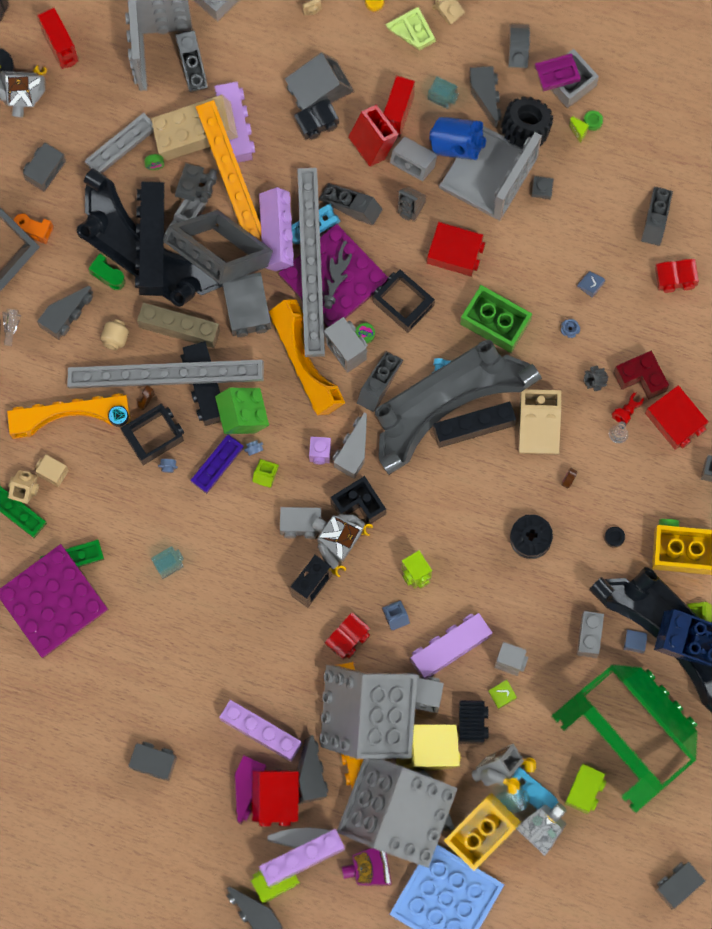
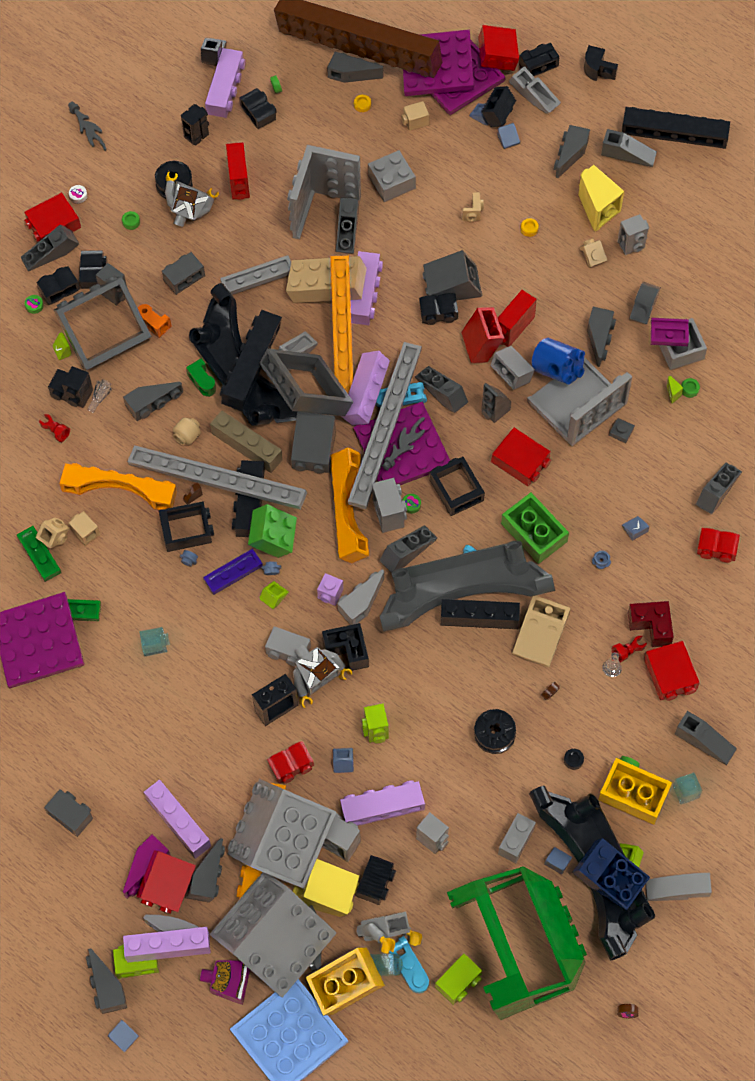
camera: 20 degrees right, 10 degrees down
tile [108,406,129,427] -> none
bright green tile [144,154,164,170] -> none
dark grey plate [175,163,217,203] -> none
yellowish green wing [386,7,436,50] -> none
clear light blue brick [428,77,459,109] -> none
lime slope [488,680,517,709] -> none
black tyre [501,97,553,148] -> none
light grey torso [516,803,567,856] -> none
dark grey gear [584,366,608,391] -> none

